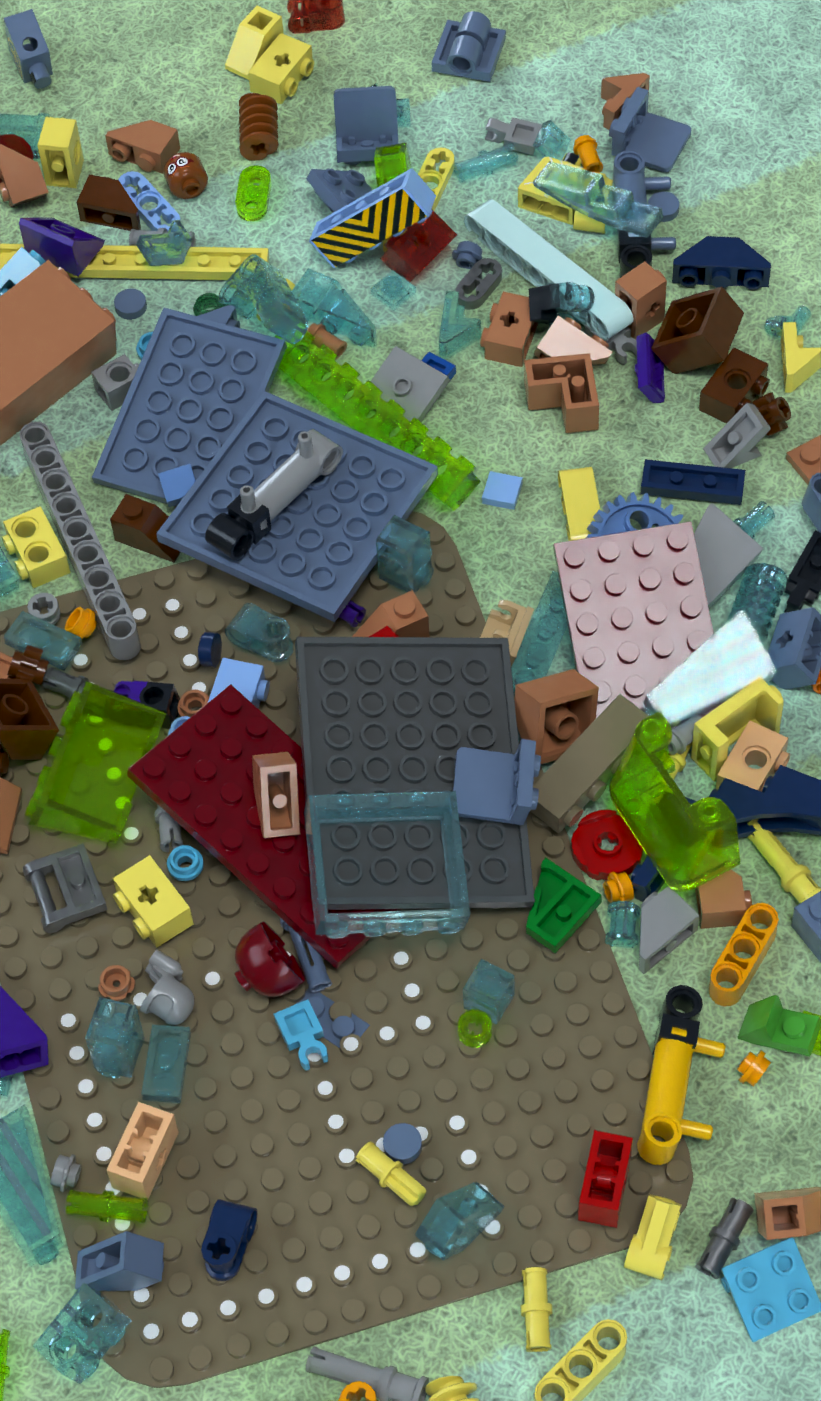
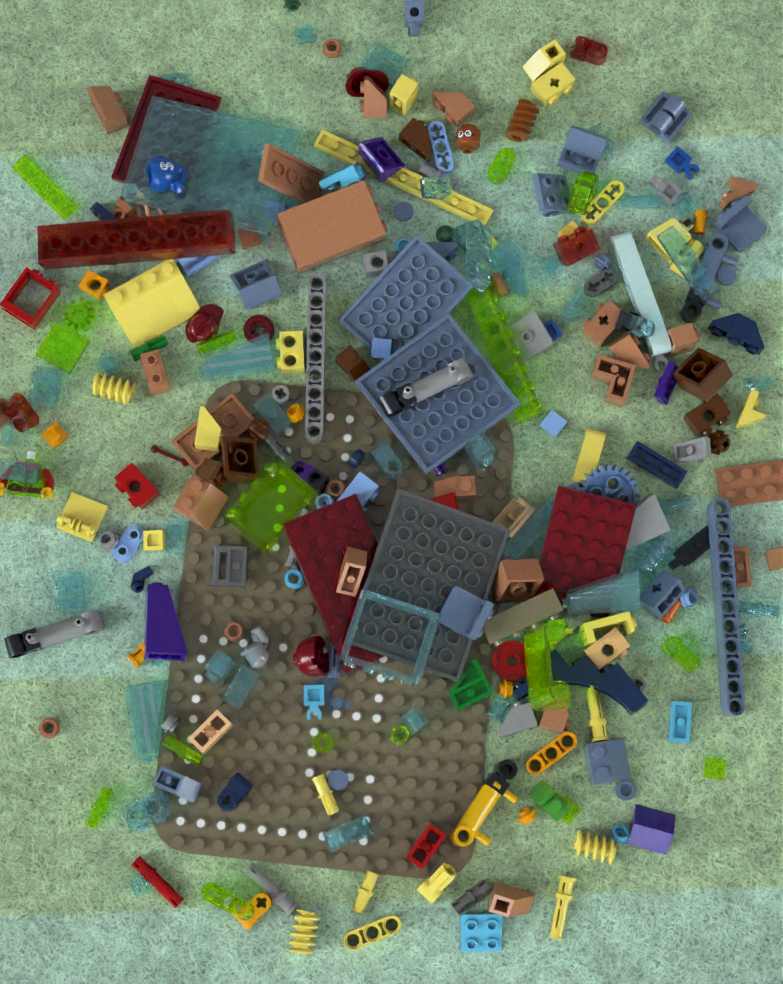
camera: 15 degrees right, 20 degrees up
light yellow brick [113,855,194,948] -> none
brick [309,168,436,268] -> none
none -> clear neon green plate [313,733,333,753]
none -> blue plate [664,146,700,180]

